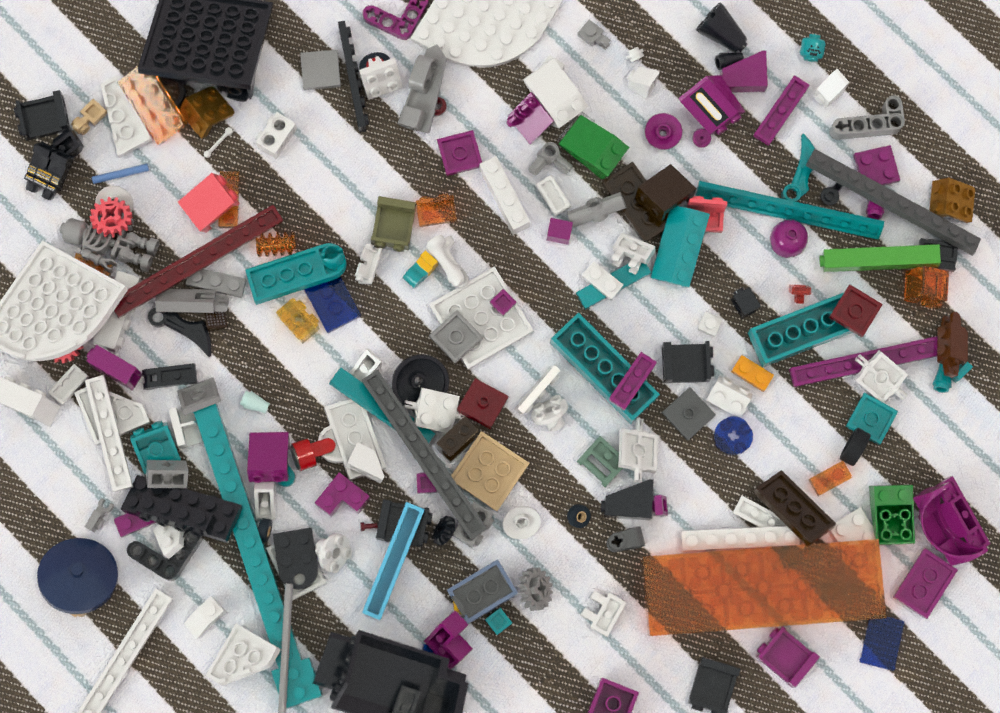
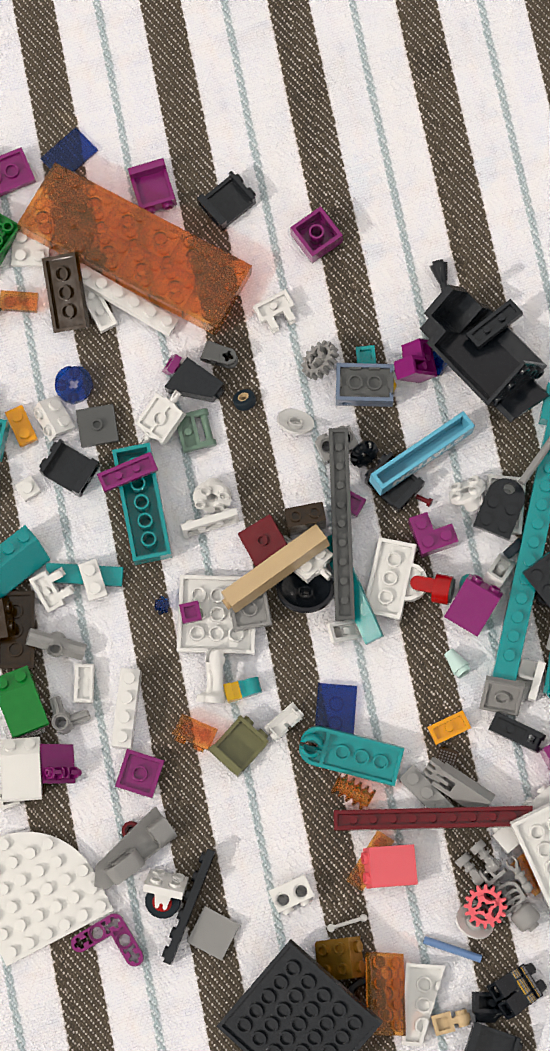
camera: 135 degrees left, 0 degrees up
black piece [148,307,212,357] -> none
clear yellow brick [276,298,320,344] -> none
white slope [345,442,384,483] -> none
tan plate [451,431,530,512] -> none
magenta panel [546,218,573,245] -> none
none -> clear blue plate [155,595,169,615]
none -> tan brick [221,524,330,613]
none -> light orange plate [427,710,471,745]

